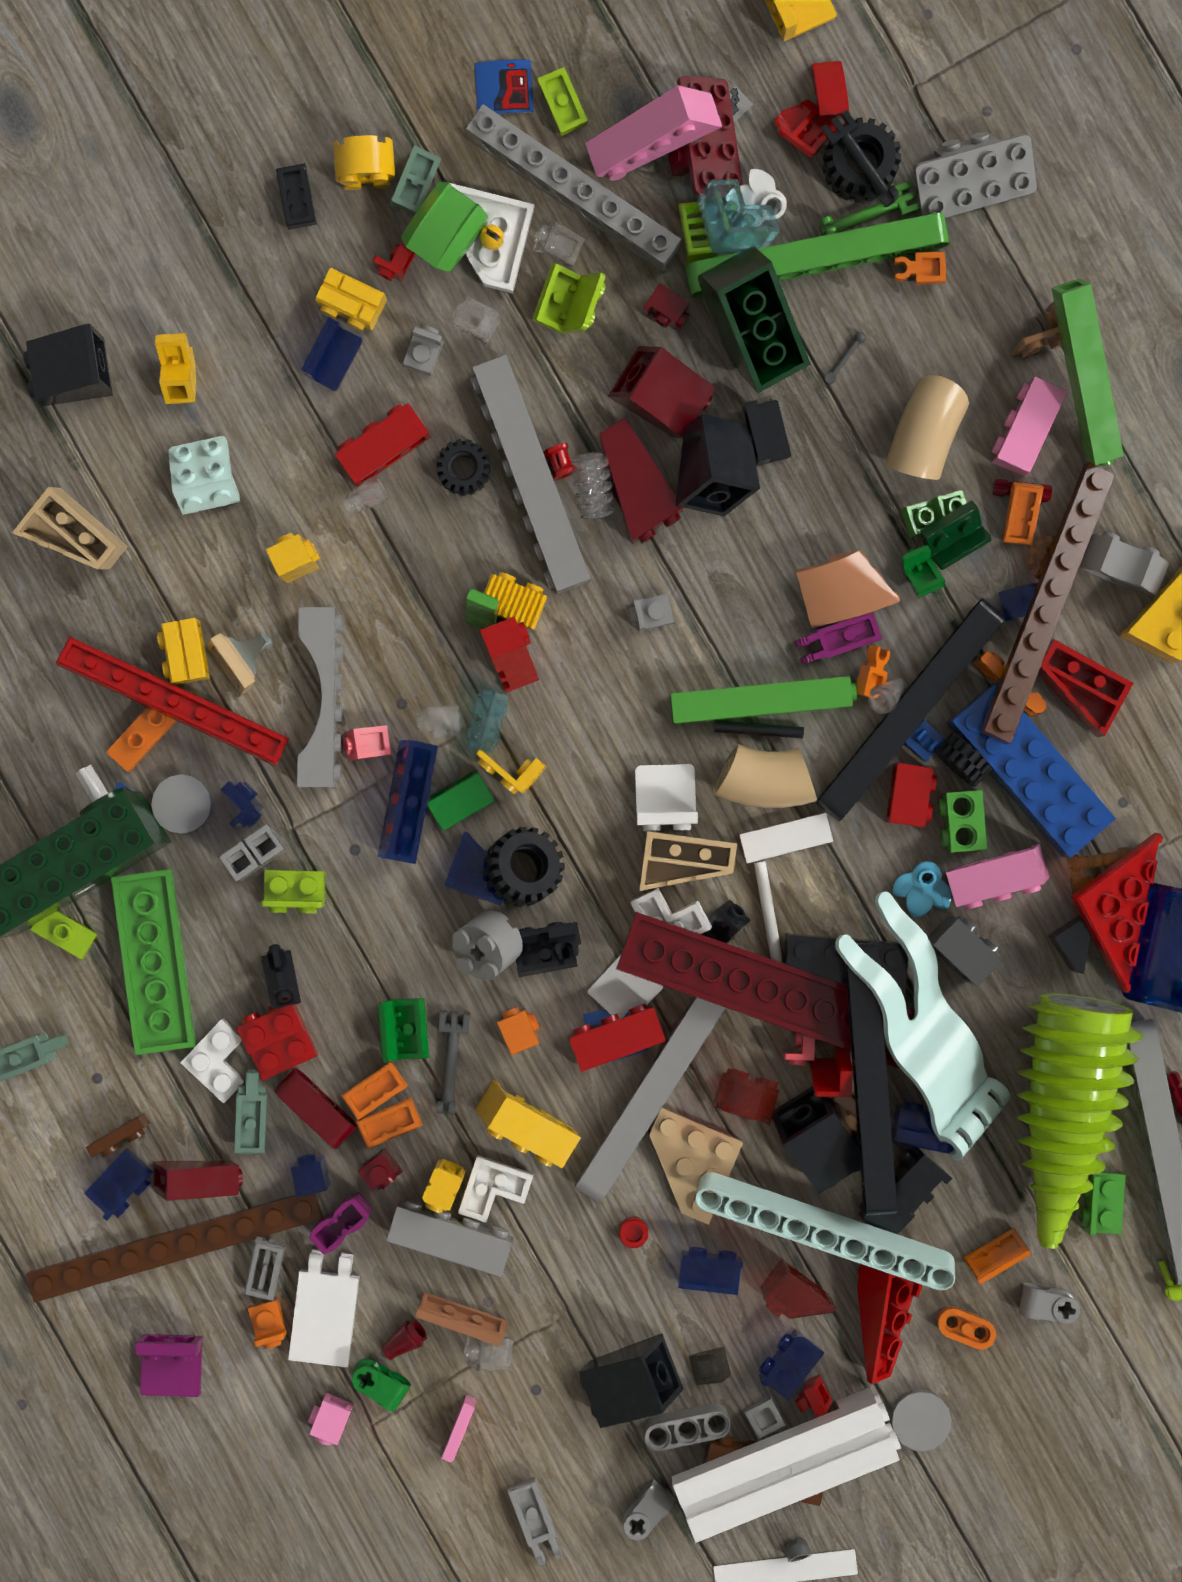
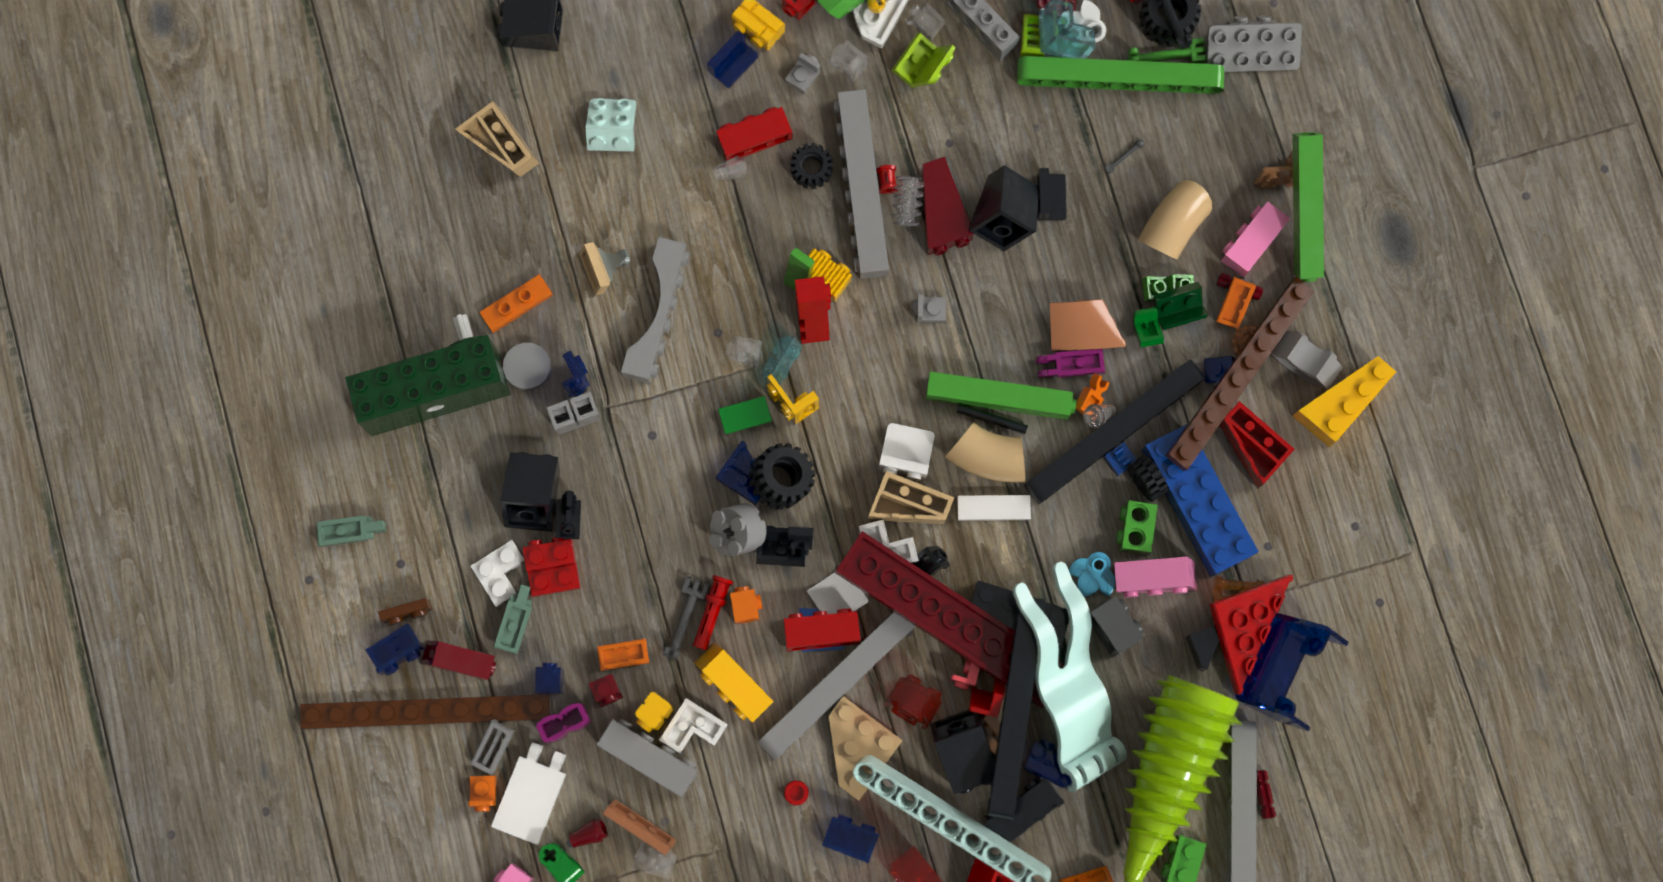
camera: 10 degrees right, 10 degrees down
lime plate [30,911,98,960] -> none
red tile [56,636,289,767] -> none
bright green plate [111,869,196,1055] -> none
magenta bracket [135,1334,203,1397] -> none
yellow brick [155,333,196,404] -> none
yellow brick [157,618,210,685] -> none
lime bracket [261,870,326,913] -> none
yellow brick [266,533,321,583] -> none
dark red beam [274,1068,357,1149] -> none
orange plate [341,1061,408,1120] -> none
coral bracket [342,725,391,762] -> none
clear blue brick [377,740,438,864] -> none
green bracket [377,998,429,1062] -> none
dark red slope [608,346,716,438] -> none
dark red brick [642,283,690,330] -> none
dark green brick [698,246,811,393] -> none
white bar [754,861,784,963] -> none
red brick [885,763,937,827] -> none
orange plate [893,251,946,285] -> none
orange hinge [973,650,1047,717] -> none
none -> black slope [500,452,560,532]
none -> red pin [692,575,733,651]

